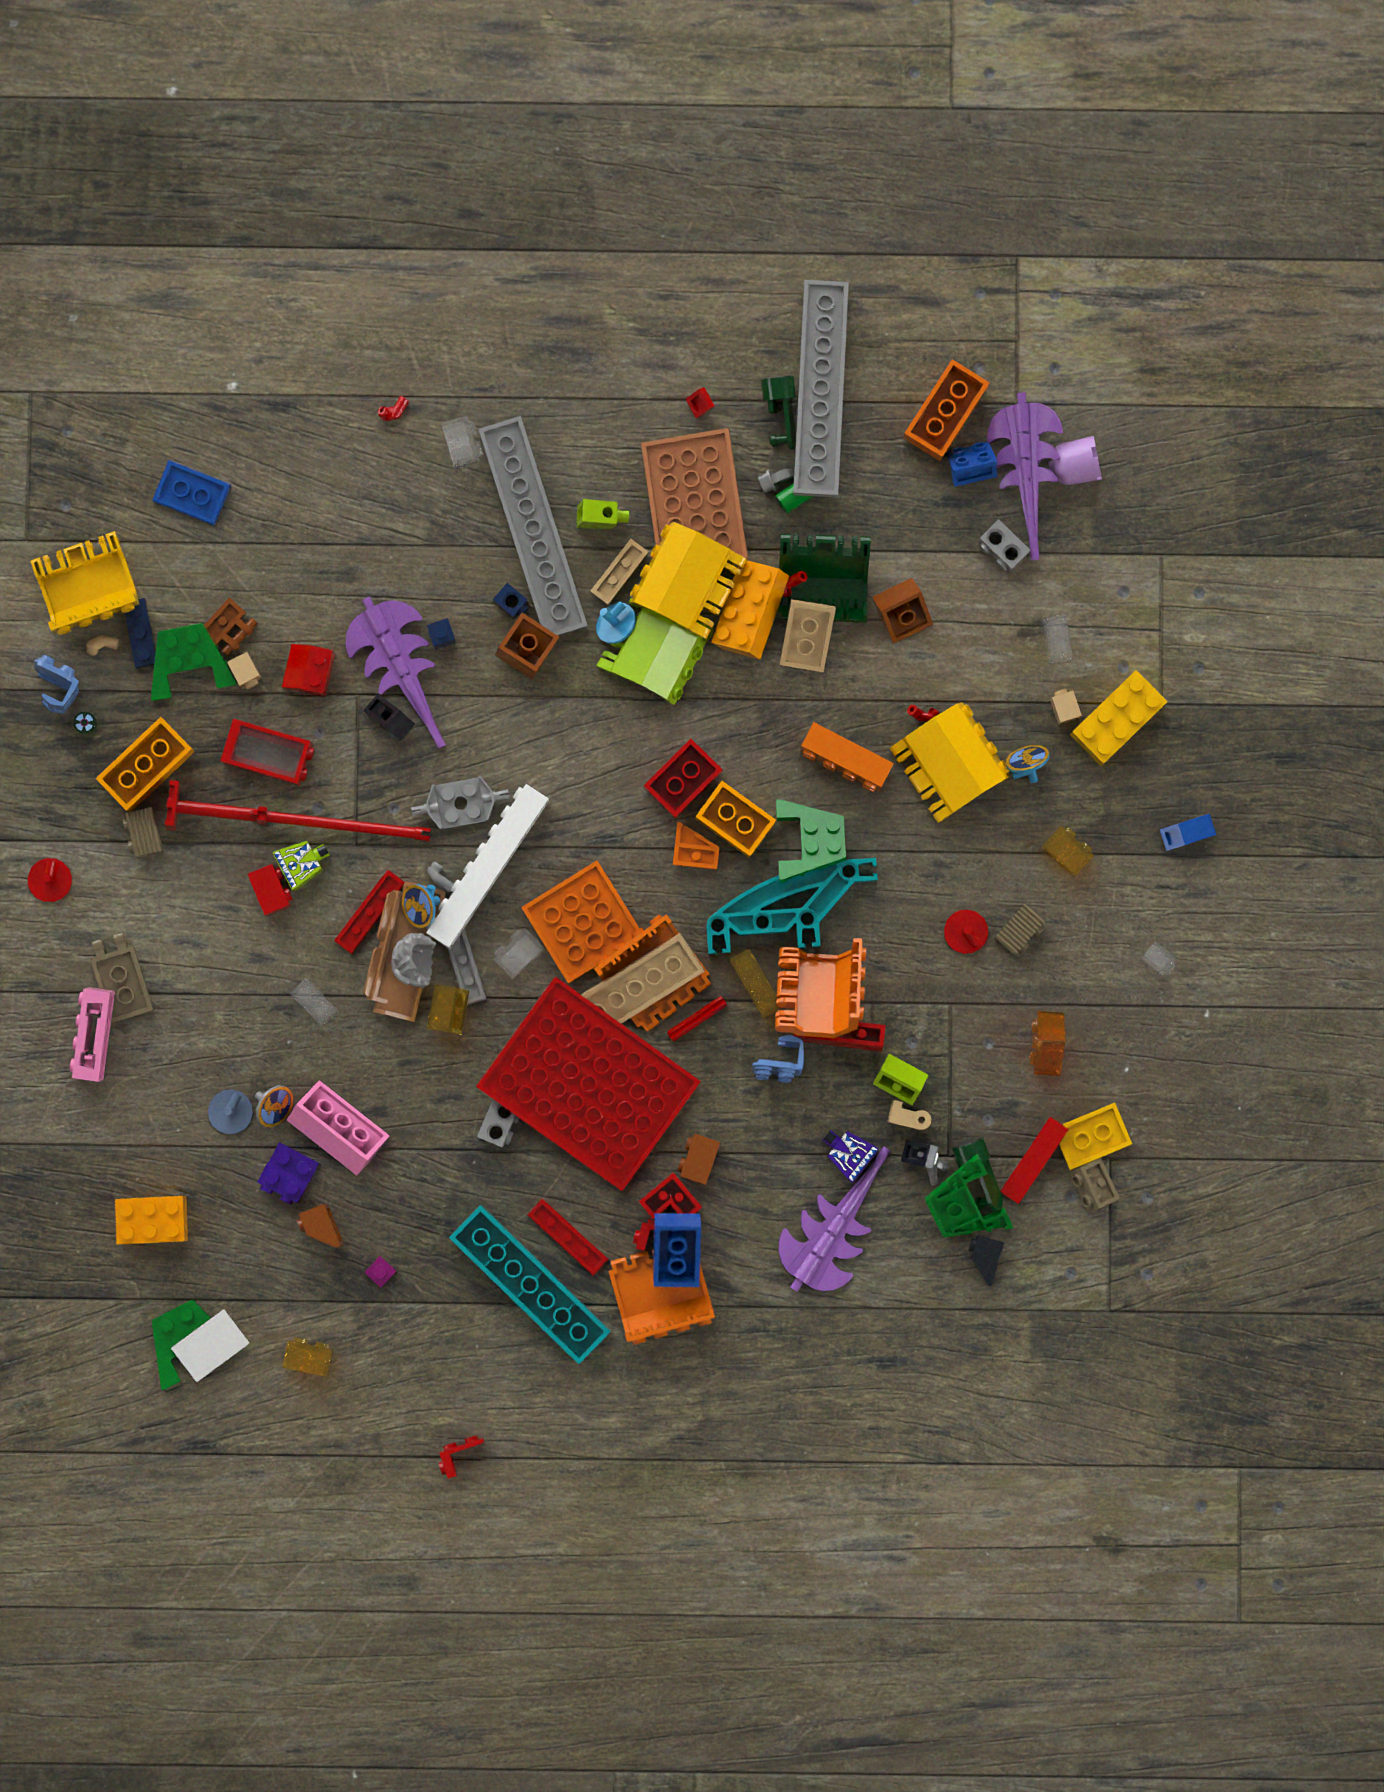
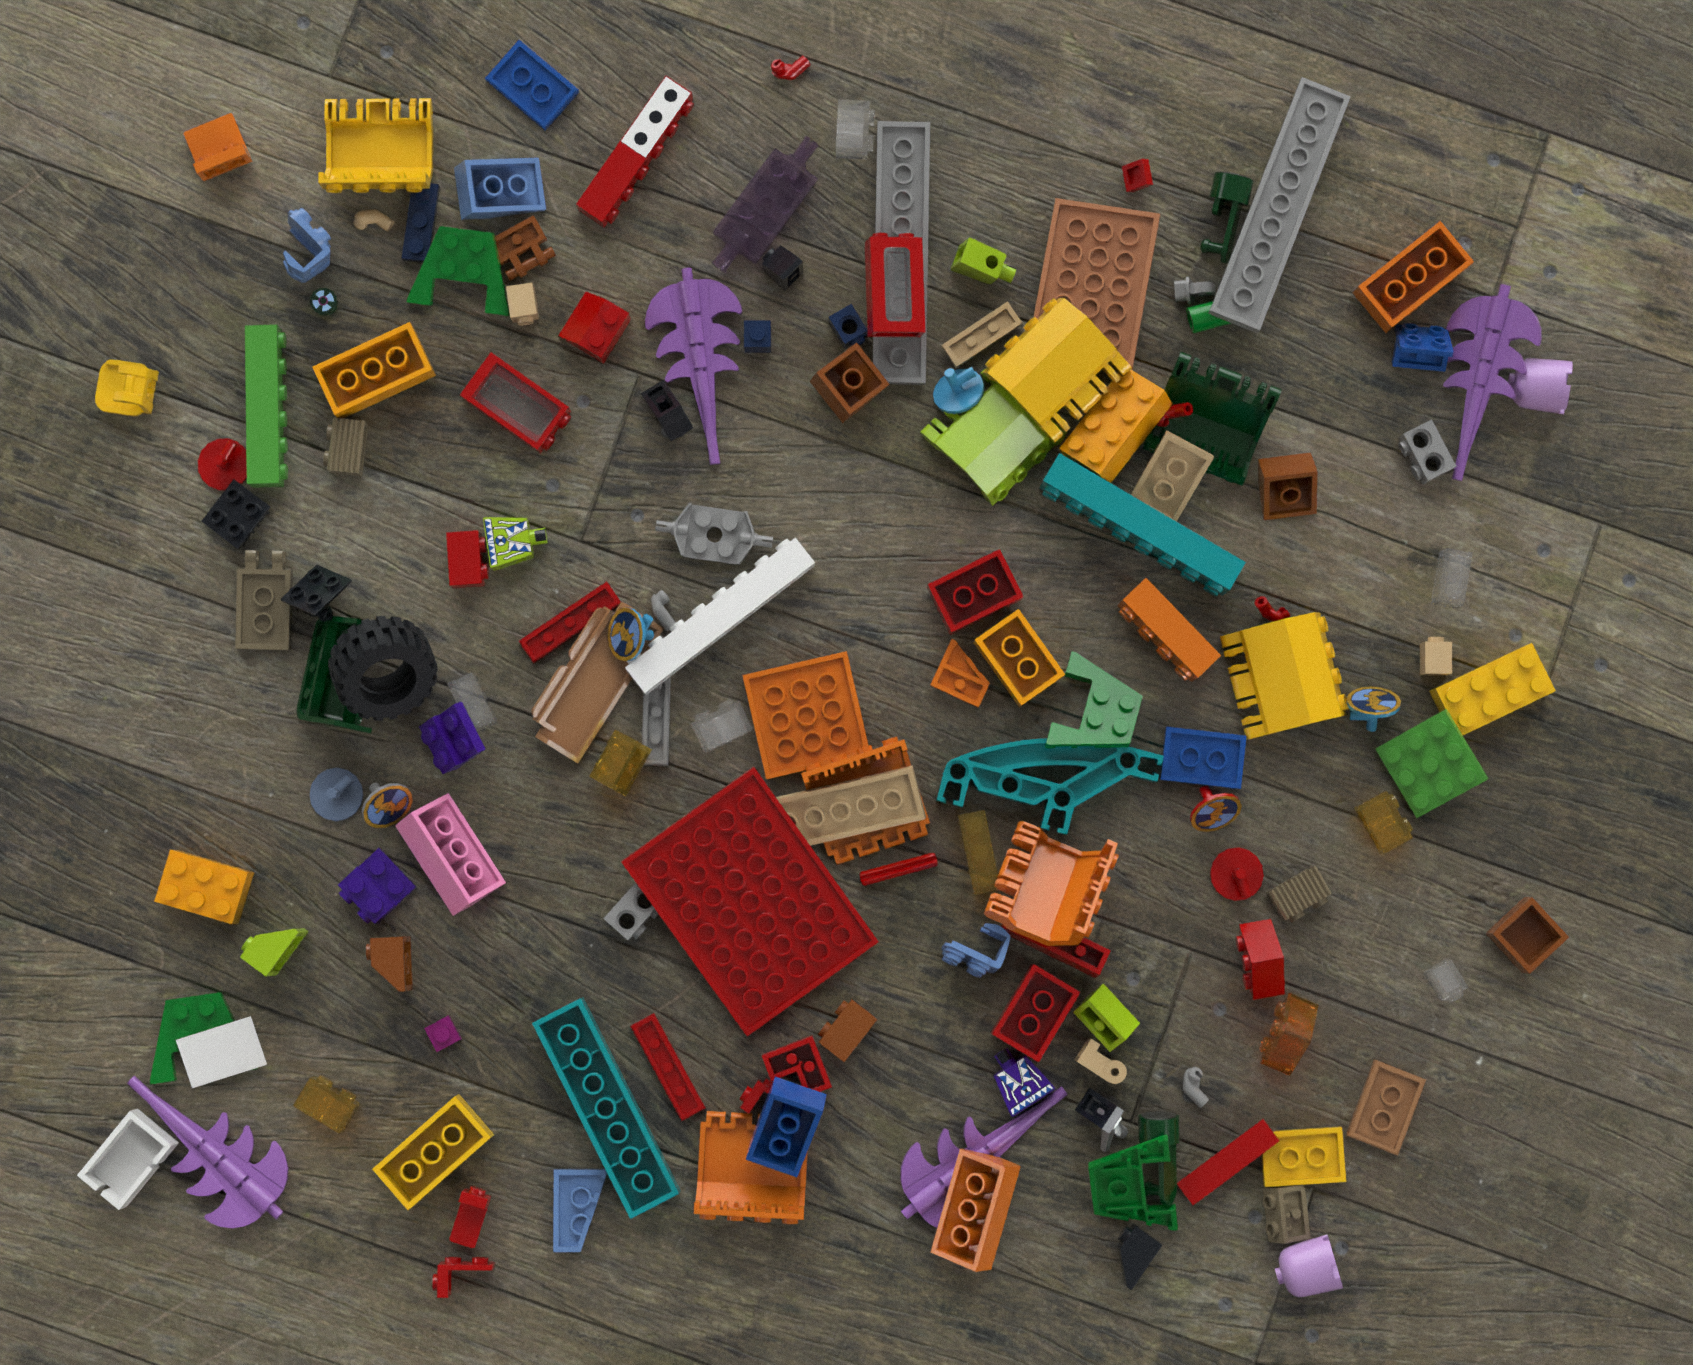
camera: 15 degrees right, 0 degrees up
bright pink brick [70,987,115,1082] -> none
red piece [164,780,431,841] -> none
light grey hair [391,933,436,988] -> none
blue slope [1160,813,1216,851] -> none
none -> white piece [77,1109,179,1210]
none -> medium lavender animal [127,1076,289,1228]
none -> black hinge [201,479,271,549]
none -> lime slope [240,928,309,977]
none -> bright green brick [245,325,288,488]
none -> black hinge [280,565,352,621]
none -> dark green windscreen [296,616,372,734]
none -> black tyre [328,616,438,721]
none -> yellow brick [372,1094,494,1210]
none -> dark purple plate [419,701,486,774]
none -> red bracket [449,1186,492,1248]
none -> medium blue slope [454,158,546,220]
none -> medium blue wing [553,1169,607,1252]
none -> red brick [576,76,694,228]
none -> clear purple plate [712,136,819,273]
none -> black slope [762,245,803,291]
none -> red piece [865,233,926,338]
none -> orange slope [930,1148,1021,1272]
none -> red brick [990,963,1080,1062]
none -> teal brick [1039,453,1246,596]
none -> blue plate [1160,727,1246,789]
none -> light grey arm [1183,1067,1209,1108]
none -> shield [1190,786,1242,832]
none -> red brick [1235,919,1285,1000]
none -> lavender cylinder [1275,1235,1343,1297]
none -> medium nougat tile [1346,1059,1426,1156]
none -> bright green plate [1376,709,1488,818]
none -> dark orange piece [1485,897,1569,974]

